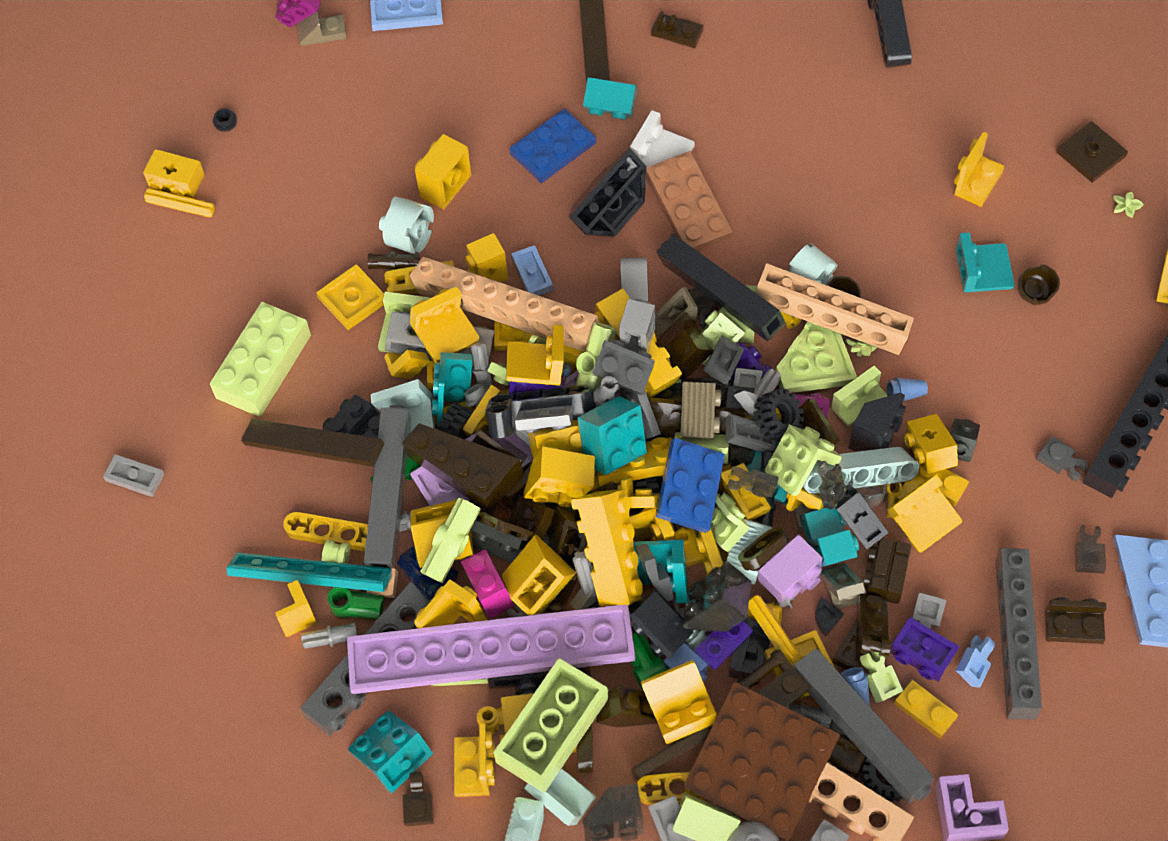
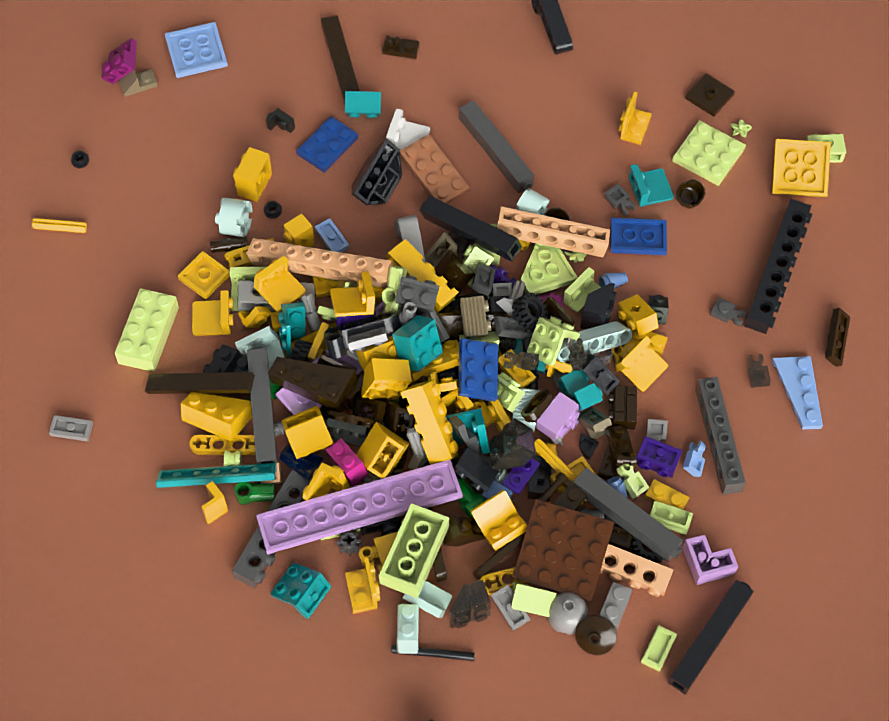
camera: 15 degrees left, 0 degrees up
yellow brick [143,149,205,198] -> none
light grey axle [301,623,357,649] -> none
dark brown plate [403,772,434,826] -> none
yellowish green piece [420,498,481,583] -> none
light grey plate [464,383,488,407] -> none
light grey brick [619,299,656,353] -> none
dark brown bracket [1045,597,1107,644] -> none
none -> yellow wedge [181,392,252,441]
none -> yellow bracket [192,290,234,336]
none -> black plate [264,201,282,219]
none -> pearl dark grey bracket [266,108,295,133]
none -> dark grey gear [336,531,362,557]
none -> dark grey brick [459,100,534,193]
none -> dark grey plate [604,184,636,216]
none -> blue plate [611,218,667,255]
none -> yellowish green hinge [650,501,693,535]
none -> yellowish green plate [672,120,746,186]

